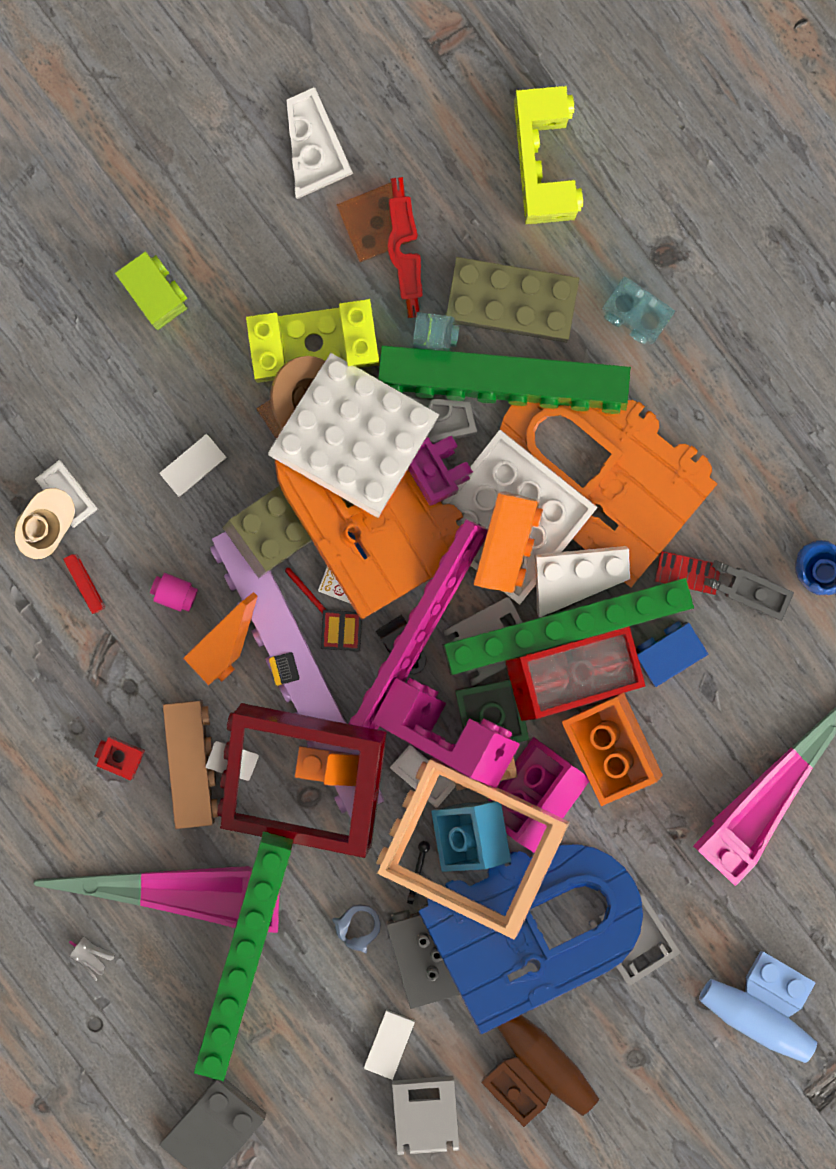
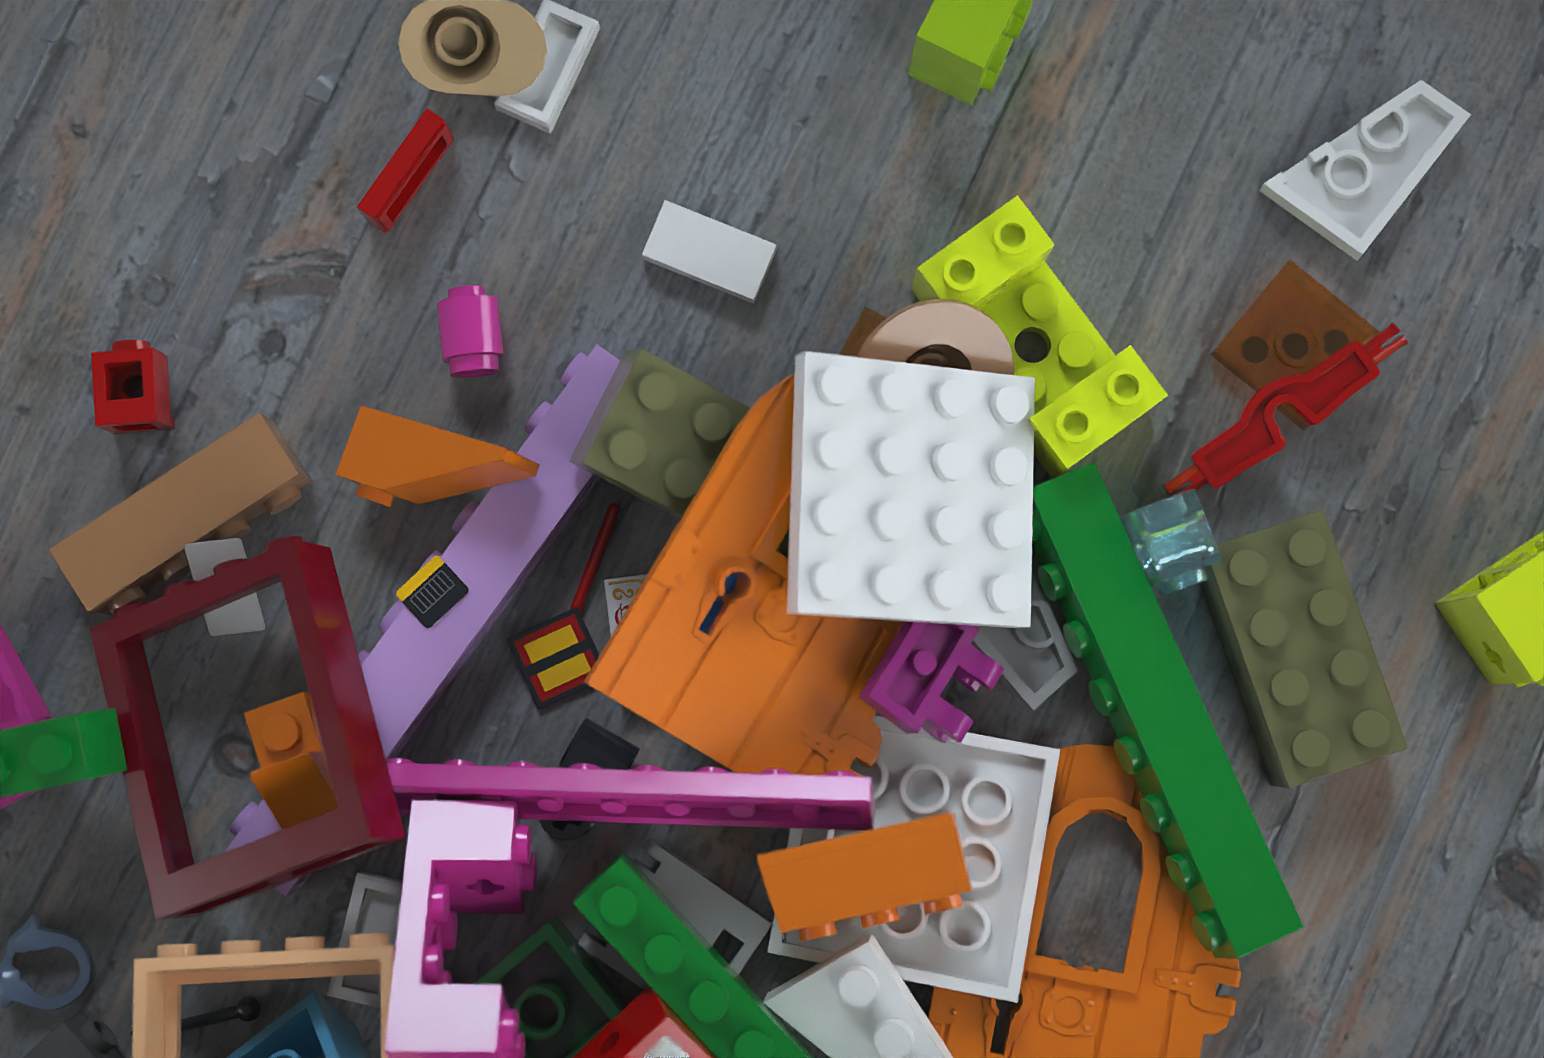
camera: 65 degrees right, 5 degrees down
clear light blue brick [601,276,676,345] -> none

